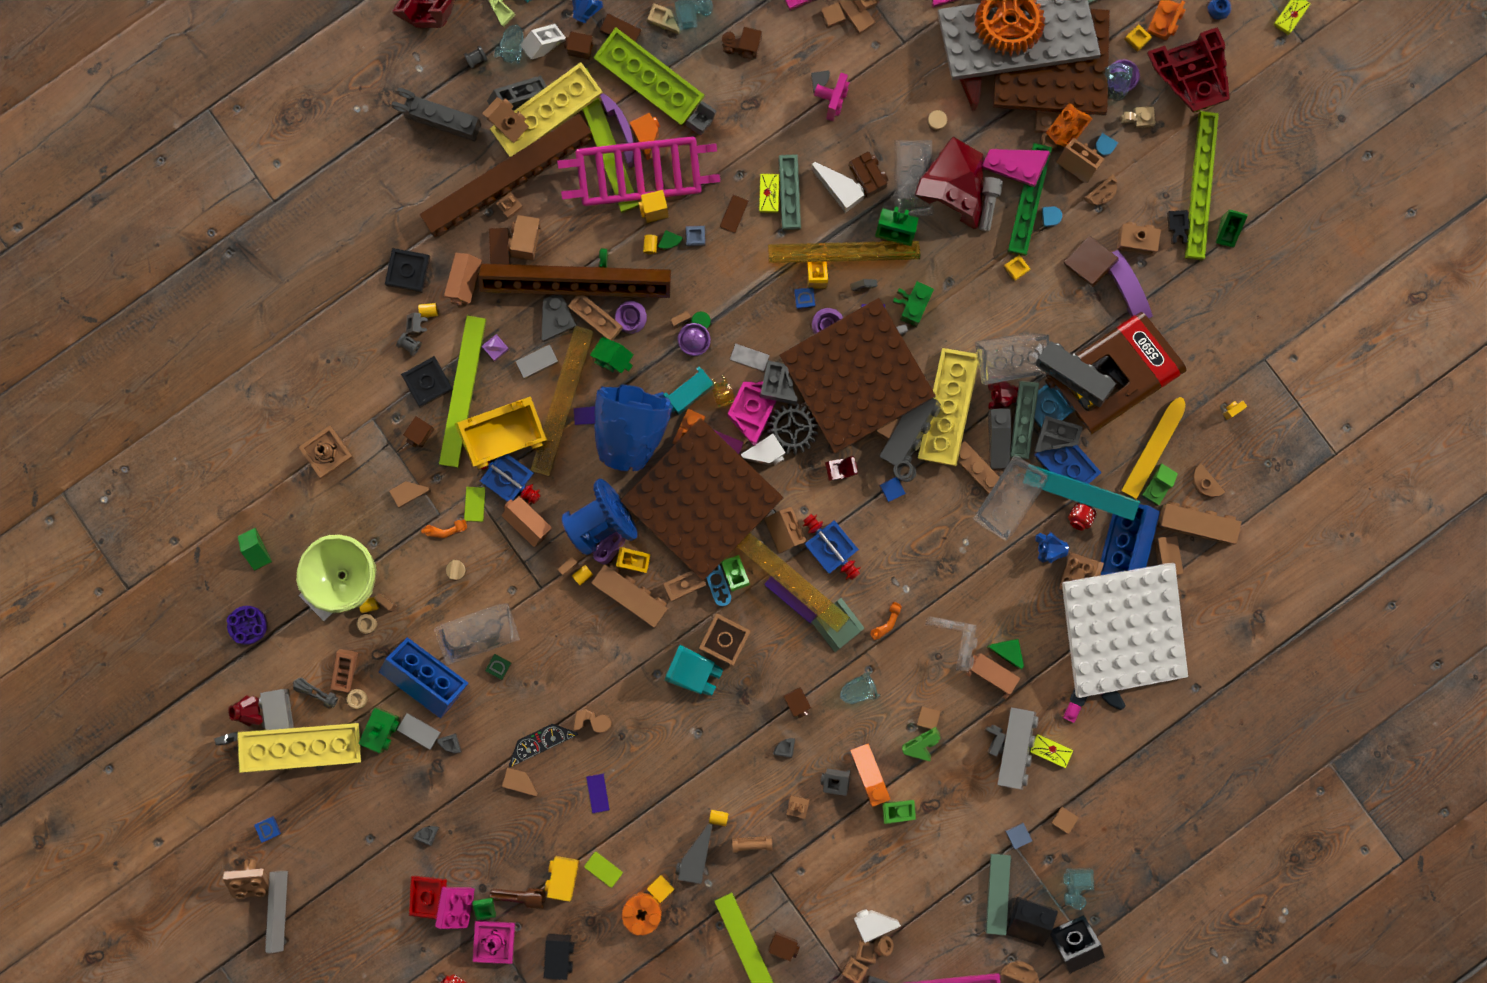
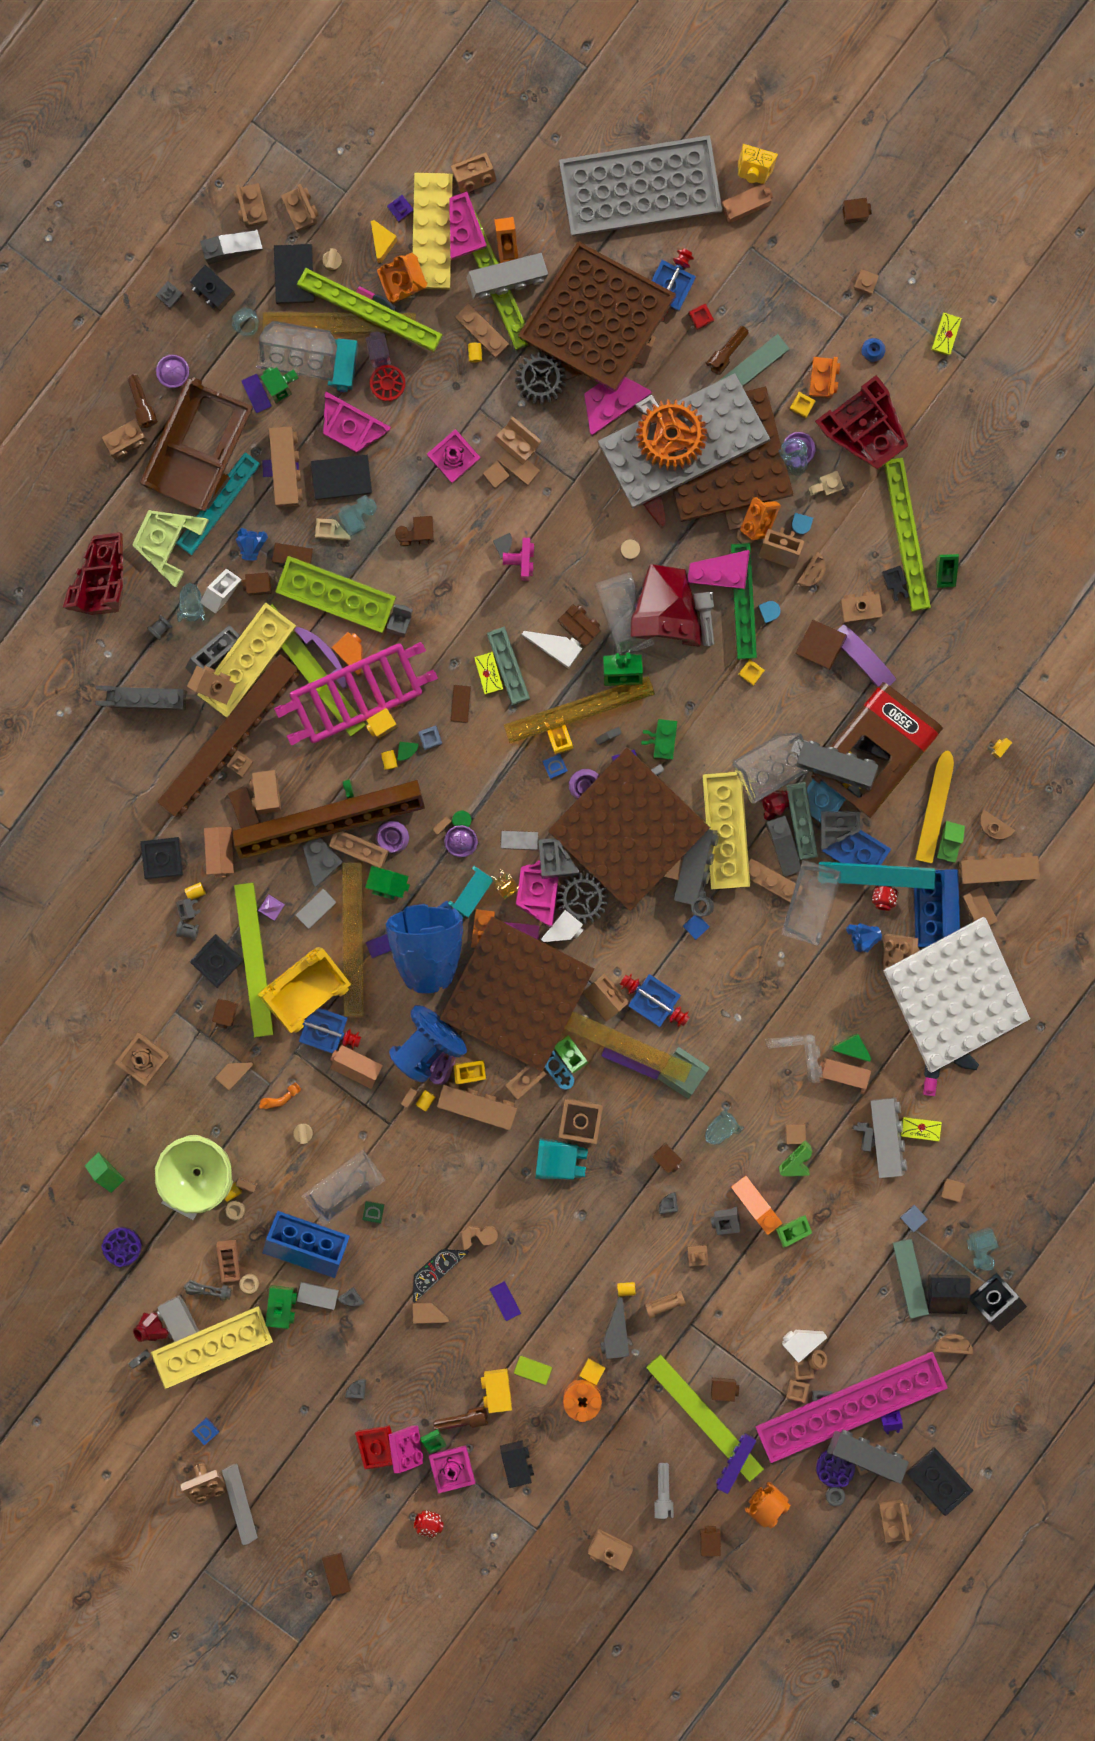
camera: 15 degrees left, 5 degrees up
lime sticker [464,487,485,522] -> none
dark red bracket [825,456,858,481] -> none
orange piece [870,602,902,640] -> none

